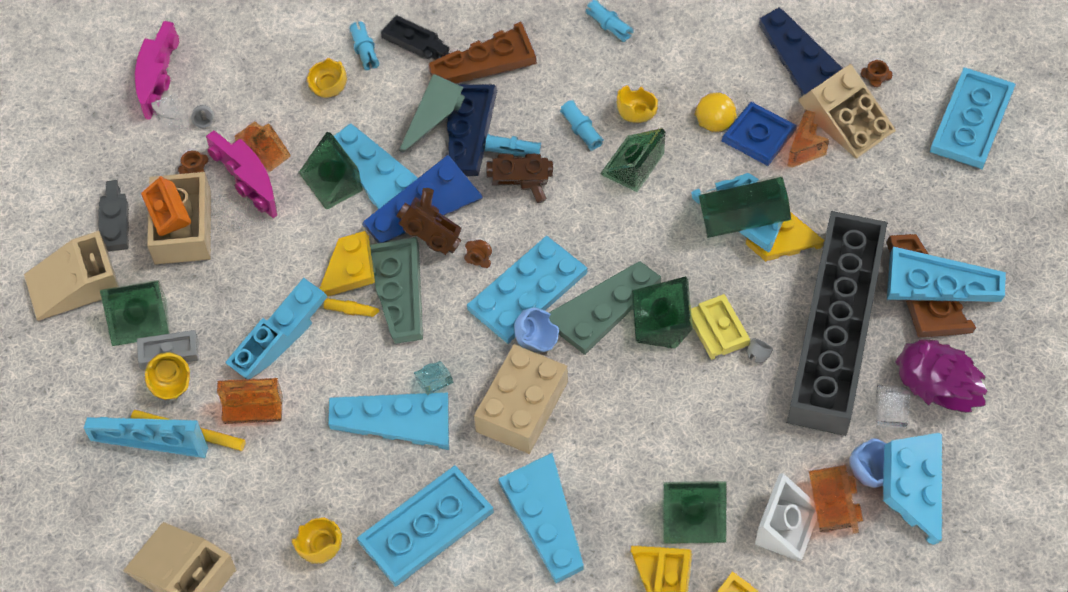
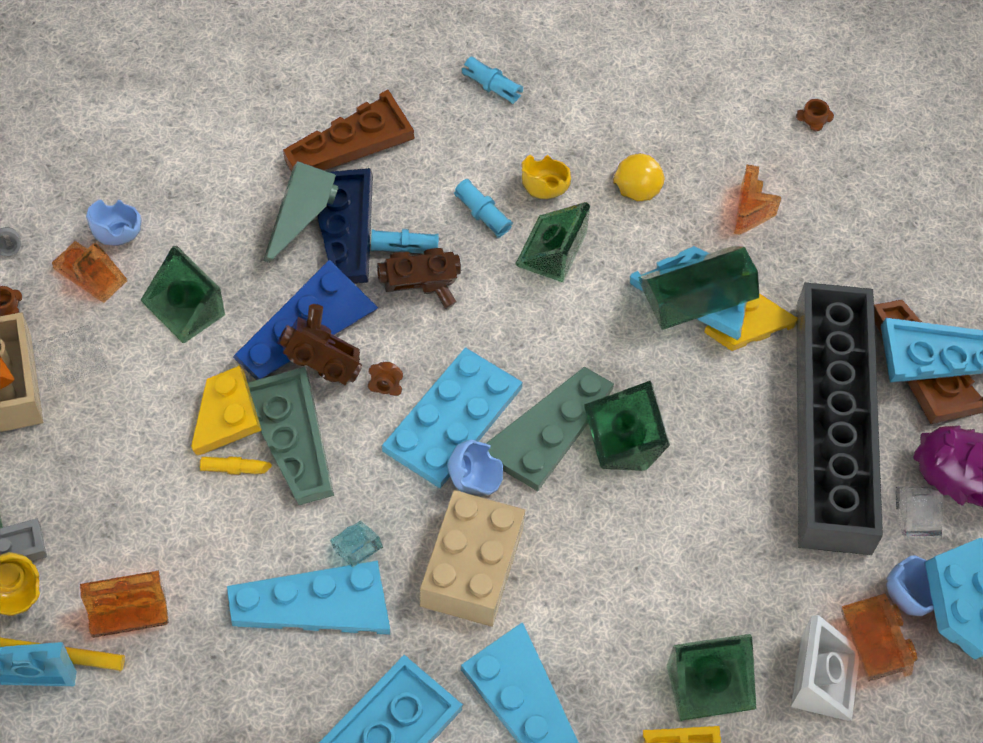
camera: 15 degrees left, 0 degrees up
dark pink slope [206,130,277,219] -> none
medium azure slope [225,278,328,380] -> none
yellow hair [307,58,347,98] -> none
medium azure wing [331,123,418,209] -> none
medium azure pin [349,21,379,70] -> none
black hinge [381,15,450,60] -> none
light yellow plate [686,294,750,360] -> none
blue tile [722,102,797,166] -> none
light grey hinge [747,338,773,363] -> none
dark blue wing [759,7,843,97] -> none
tan slope [798,64,896,159] -> none
medium azure plate [930,67,1016,170] -> none
none -> light blue hair [86,199,142,246]

